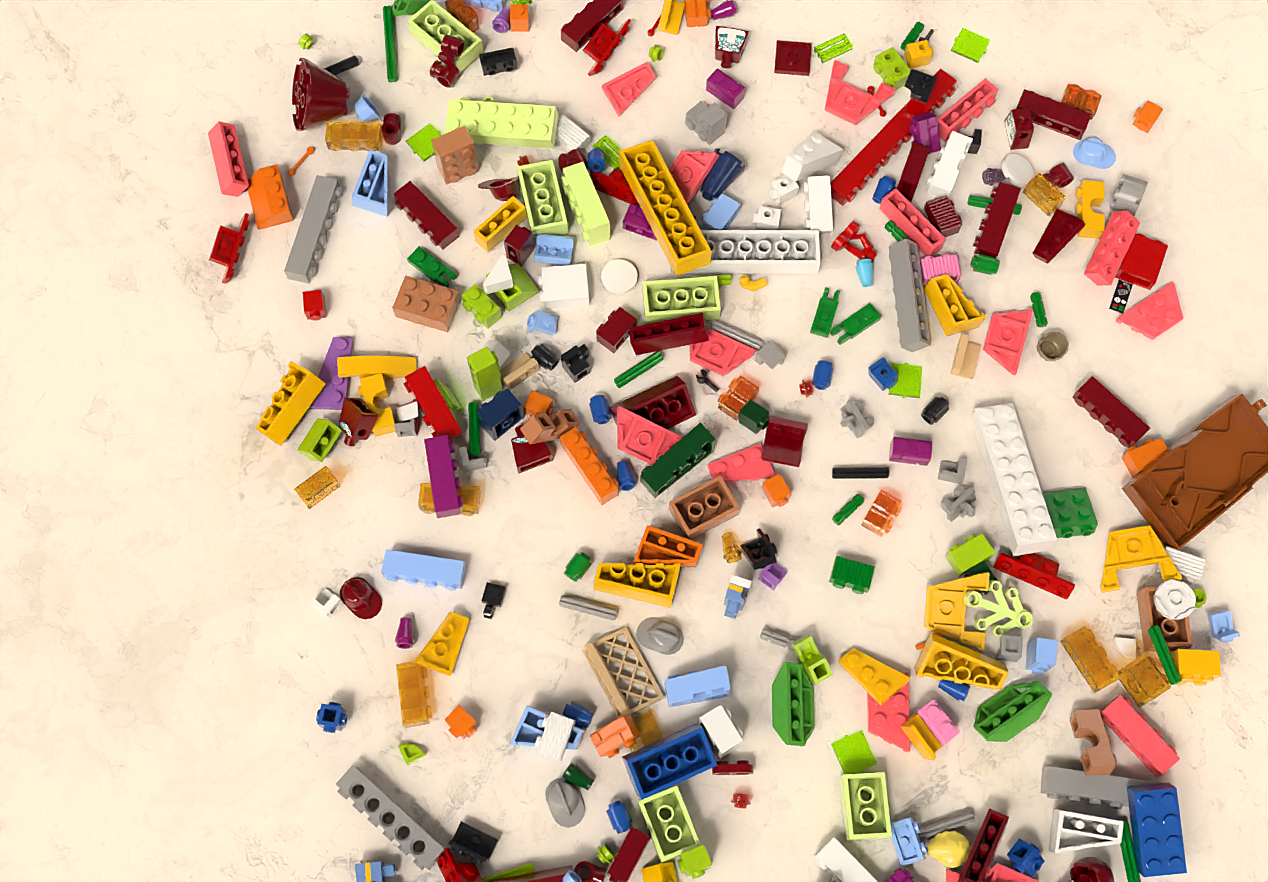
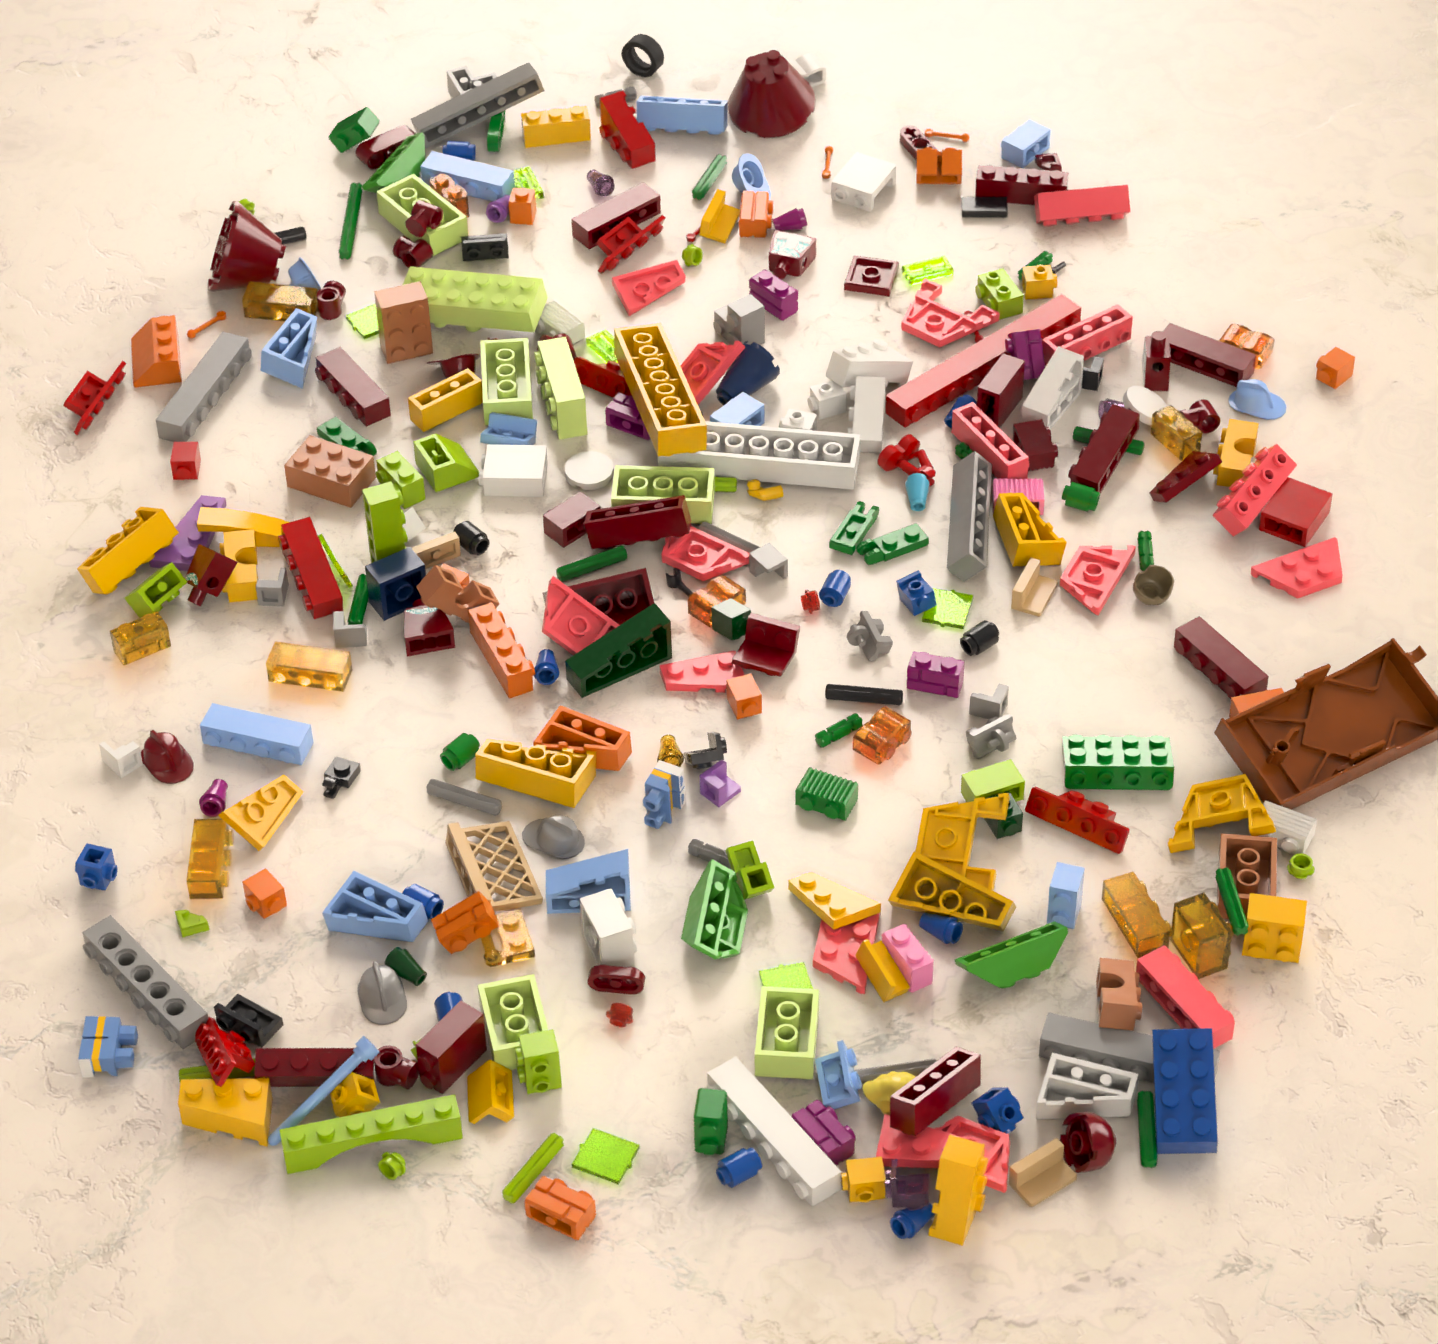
camera: 10 degrees right, 25 degrees down
coral brick [208,121,249,197] -> none
white sticker [395,402,418,423] -> none
magenta brick [424,435,464,518] -> none
white slope [483,254,513,294] -> none
dark red brick [504,224,534,267] -> none
light blue bracket [527,310,558,335] -> none
white brick [535,712,576,761] -> none
black brick [561,344,590,383] -> none
blue brick [587,148,606,173] -> none
blue brick [589,395,612,425] -> none
blue brick [622,723,717,800] -> none
nougat brick [668,475,740,540] -> none
black brick [904,69,937,103] -> none
clear neon green piece [951,28,990,63] -> none
yellowish green plant [964,580,1033,637] -> none
white brick [971,403,1057,556] -> none
light grey panel [996,635,1023,662] -> none
black sticker [1109,280,1133,314] -> none
light grey brick [1110,174,1148,216] -> none
white tile [1154,579,1196,620] -> none
light blue bracket [1208,609,1240,642] -> none

